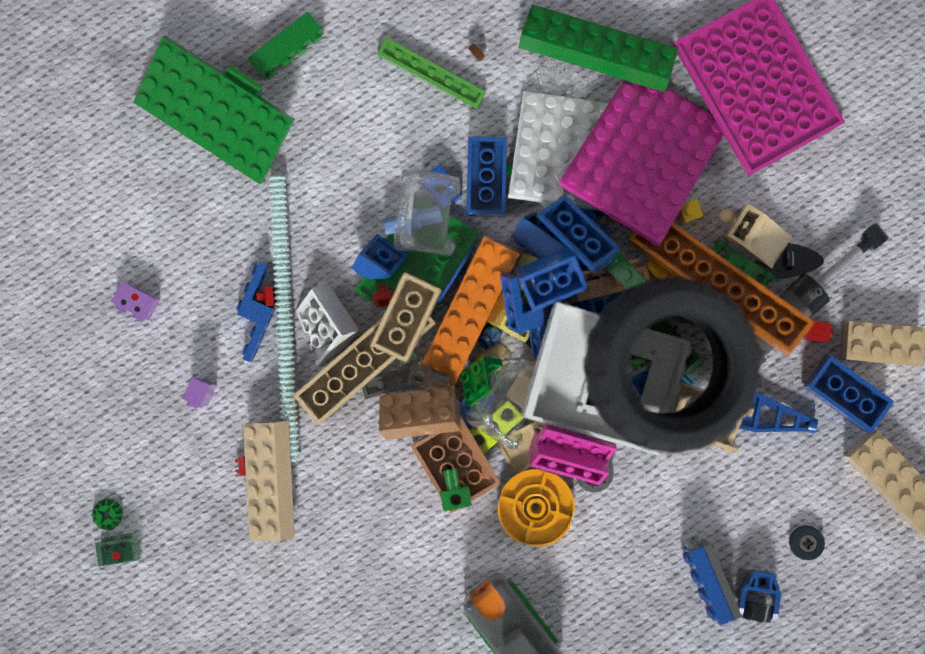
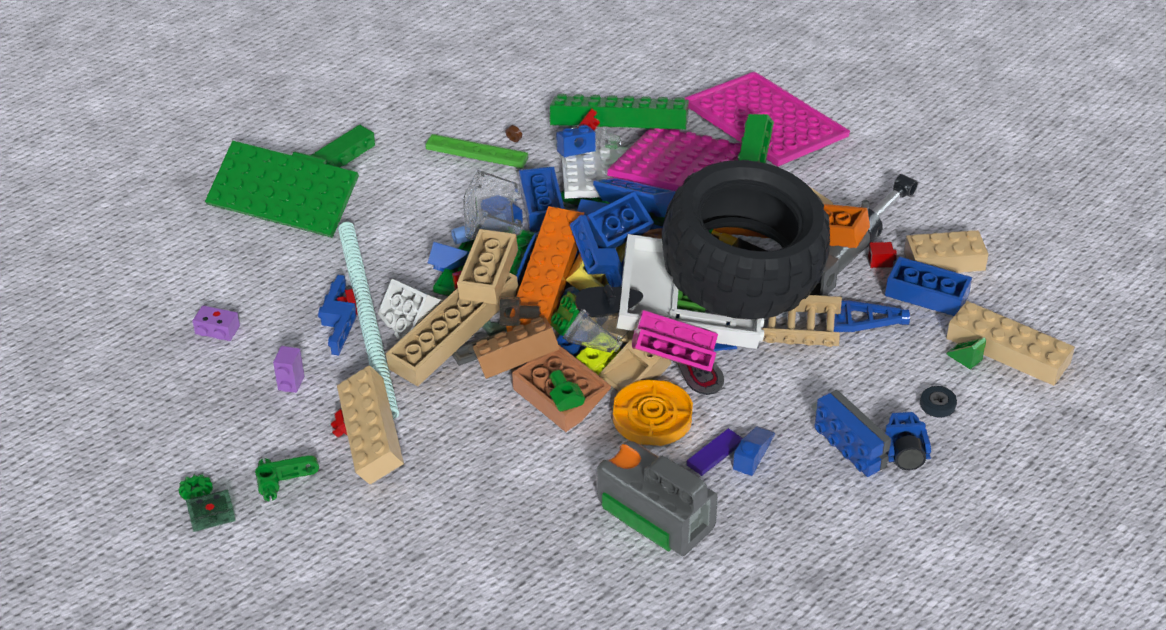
camera: 10 degrees left, 45 degrees down
none -> green piece [255,455,319,501]
none -> blue brick [557,125,596,157]
none -> black shield [575,285,643,317]
none -> red tile [577,109,600,130]
none -> dark purple tile [686,428,743,476]
none -> blue slope [733,426,775,476]
none -> green brick [738,114,774,163]
none -> green slope [946,337,986,369]

